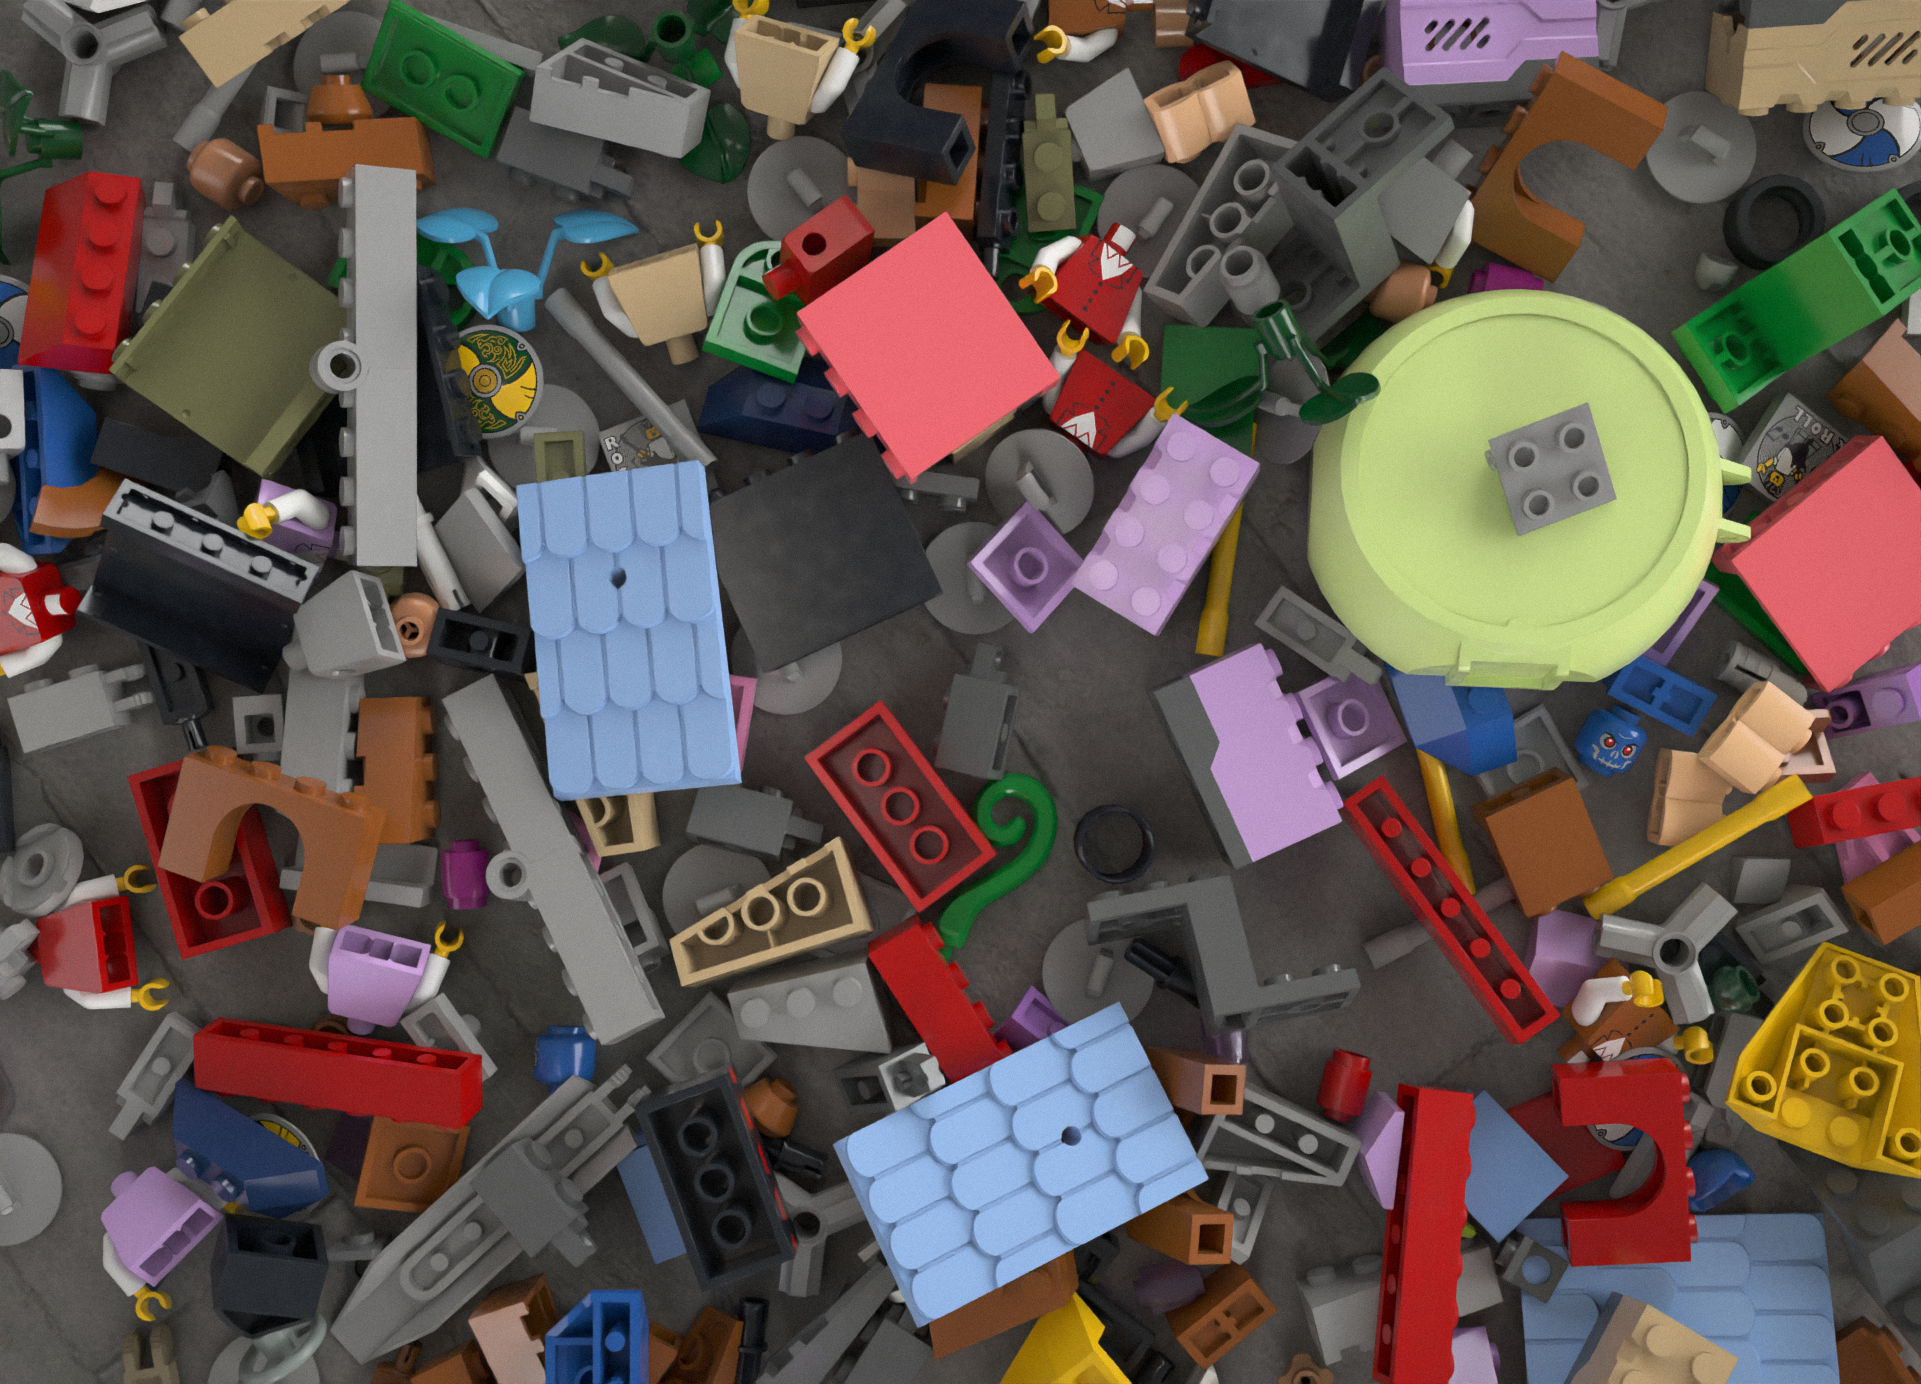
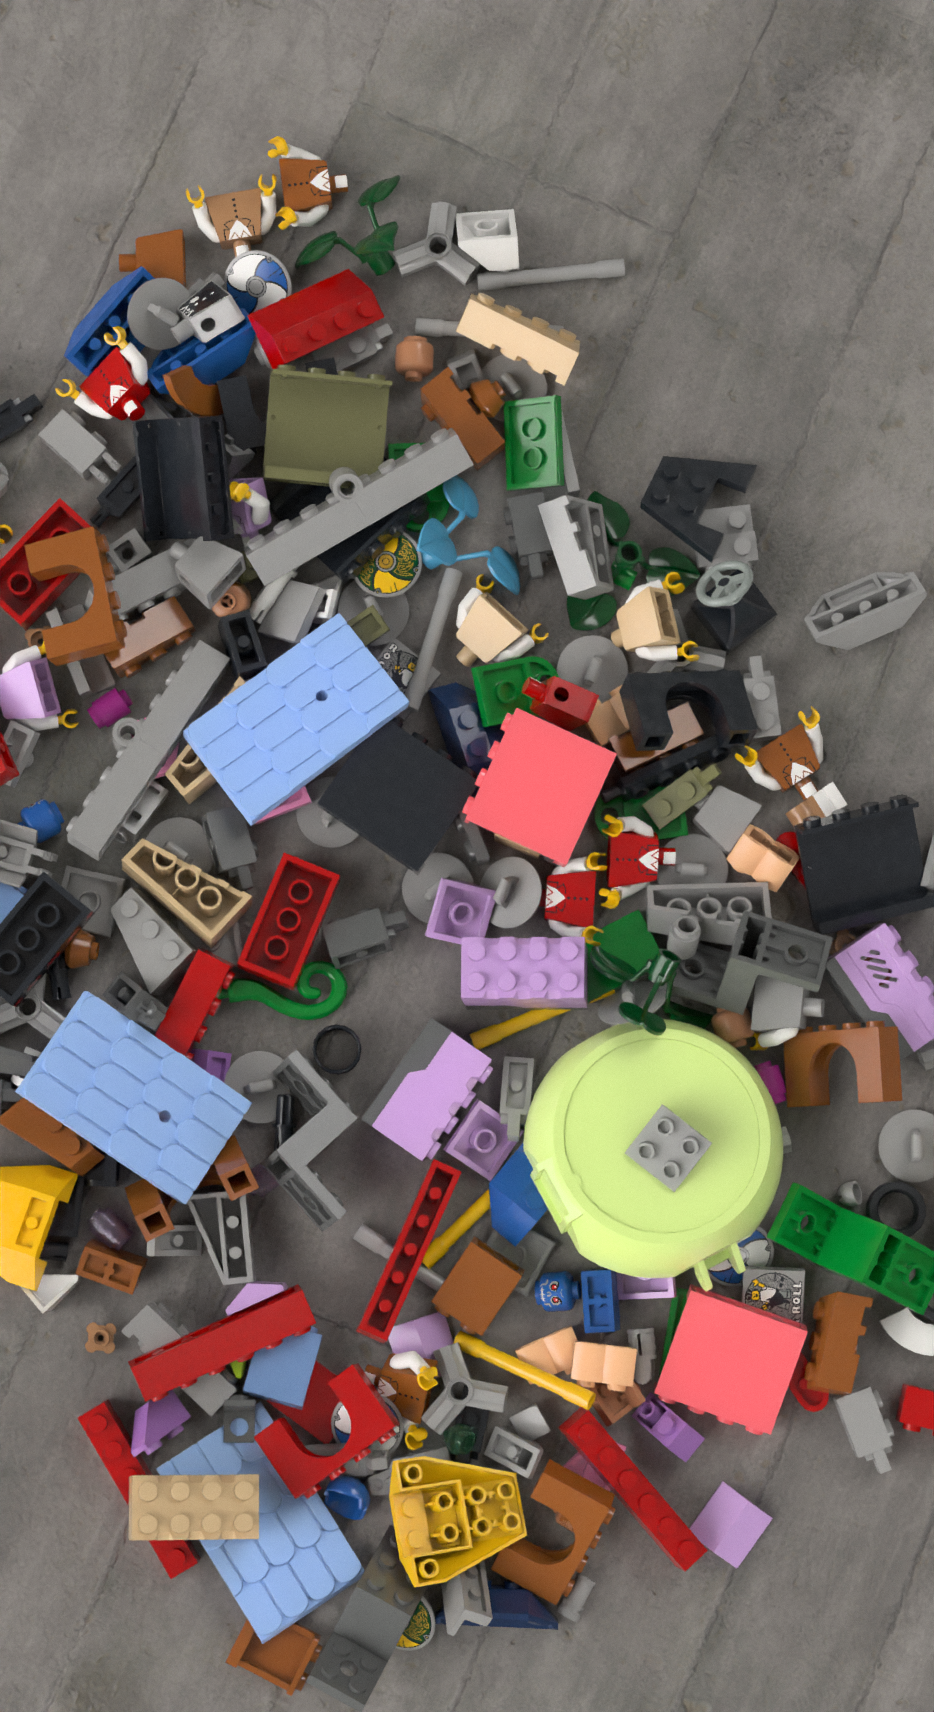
camera: 60 degrees right, 5 degrees down
red brick [1316,1048,1373,1122] -> none

